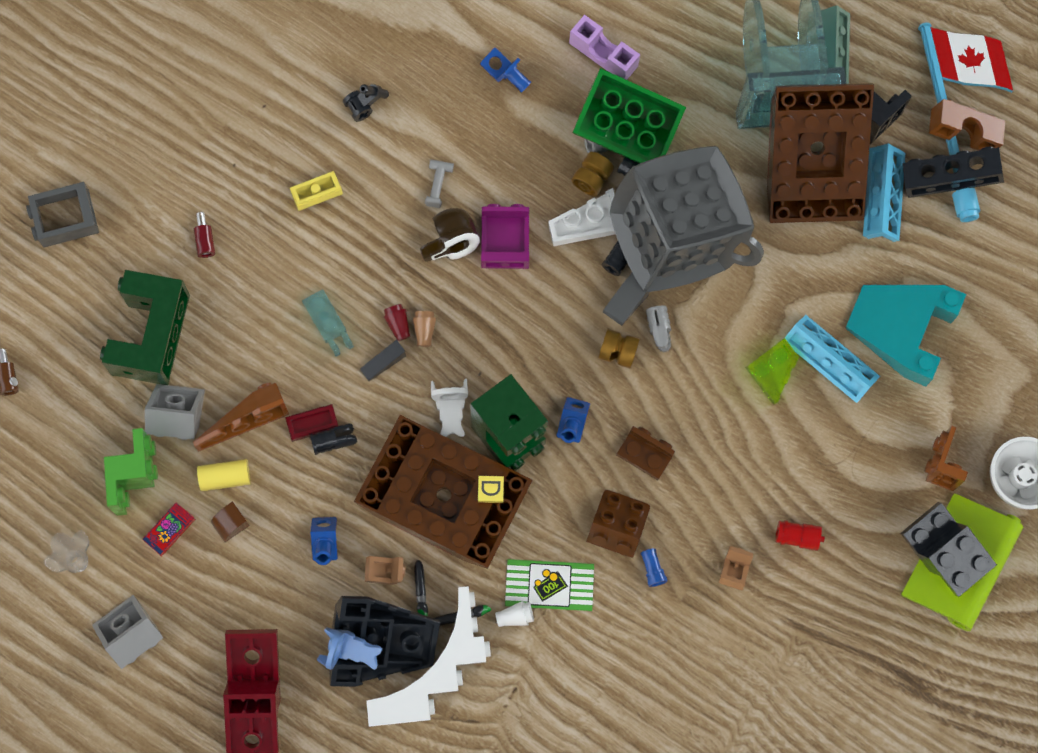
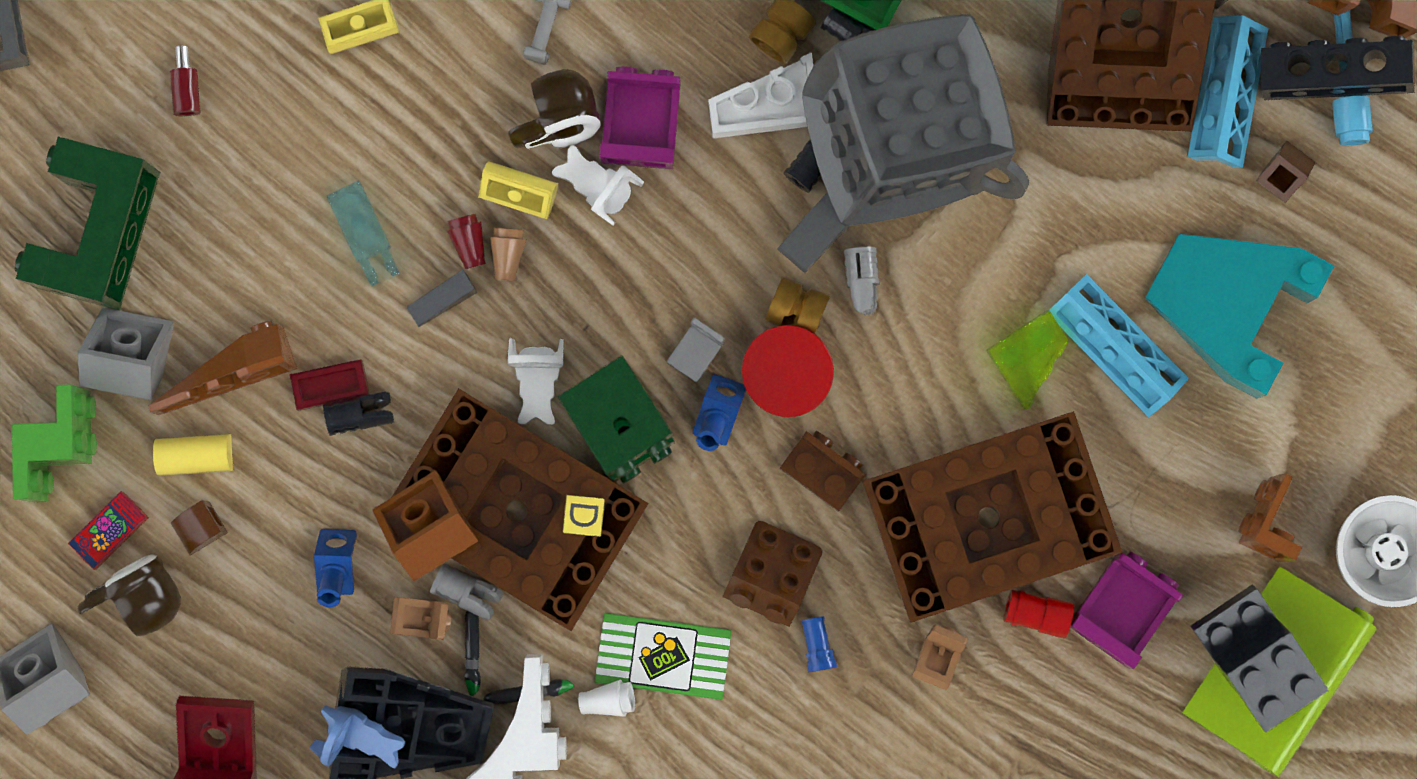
camera: 10 degrees right, 10 degrees up
none -> dark brown piece [78,554,181,636]
none -> dark orange slope [372,470,478,581]
none -> light grey hinge [430,563,504,620]
none -> light yellow brick [478,161,558,219]
none -> white hair [552,145,644,226]
none -> light grey bracket [667,318,724,382]
none -> red piece [742,325,834,417]
none -> reddish brown slope [862,411,1123,623]
none -> magenta panel [1070,551,1184,669]
none -> reddish brown brick [1256,141,1316,203]

